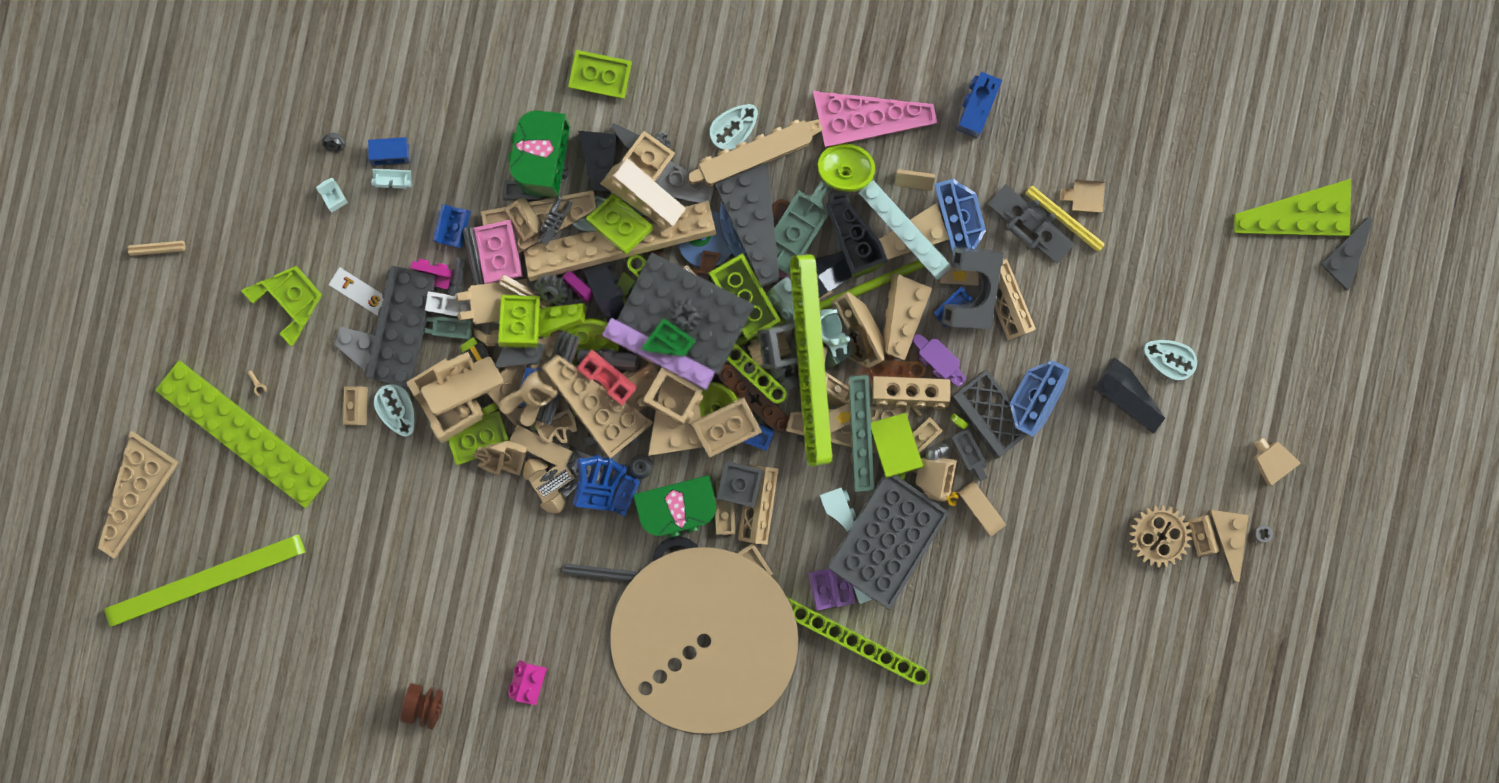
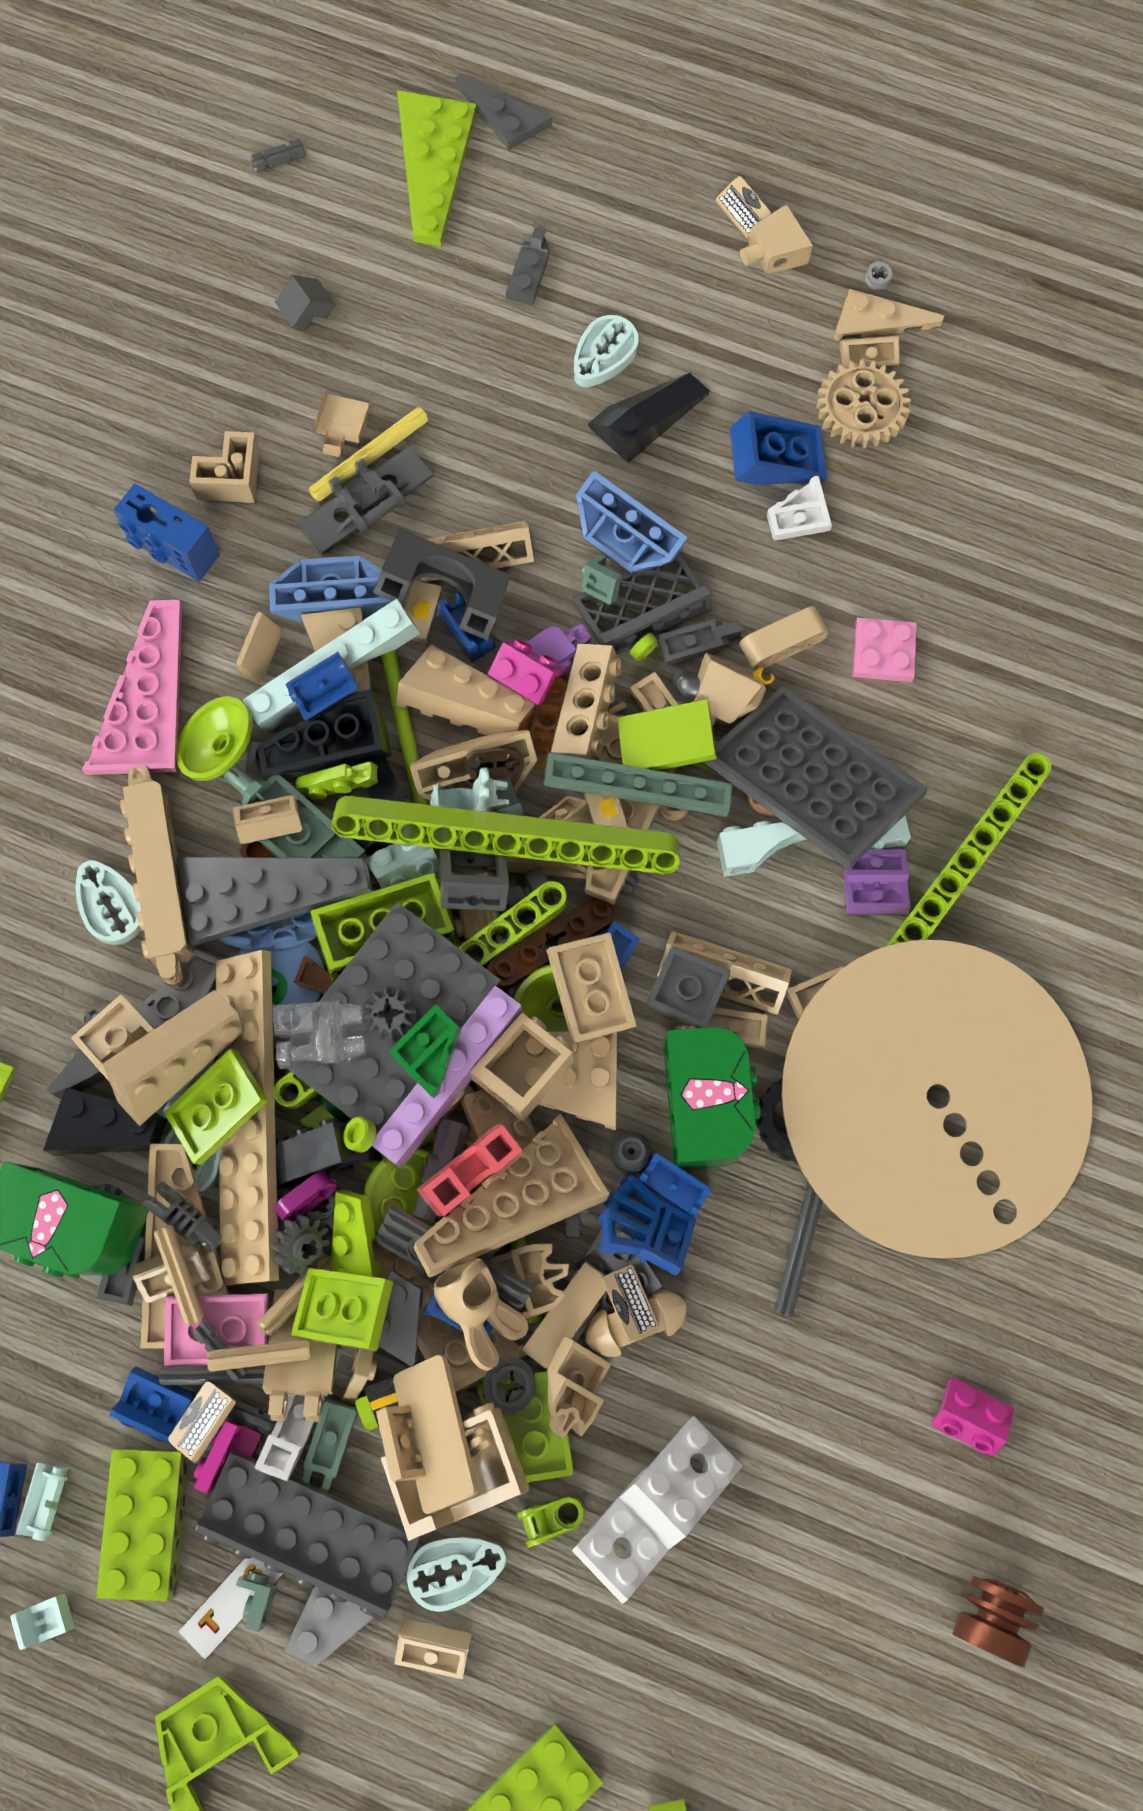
camera: 80 degrees left, 15 degrees down
none -> lime brick [96,1448,189,1601]
none -> tan axle [154,1225,204,1325]
none -> slope [168,1381,236,1463]
none -> tan brick [189,431,260,503]
none -> dark grey axle [193,1321,248,1382]
none -> tan axle [207,1339,311,1372]
none -> tan slope [233,795,302,844]
none -> sand green bracket [236,1571,277,1632]
none -> dark grey axle [251,140,305,171]
none -> clear hips [272,1000,366,1069]
none -> dark grey piece [275,275,335,330]
none -> blue hinge [285,652,359,721]
none -> lime hinge [296,762,378,800]
none -> lime tile [343,1117,376,1153]
none -> dark grey gear [481,1357,536,1414]
none -> dark pink bracket [488,639,564,705]
none -> dark grey hinge [506,228,549,305]
none -> lime piece [516,1495,585,1548]
none -> white bracket [572,1416,743,1604]
none -> sand green bracket [581,554,622,605]
none -> slope [715,176,772,240]
none -> blue slope [730,411,827,485]
none -> white wing [767,476,832,541]
none -> bright pink plate [852,617,917,682]

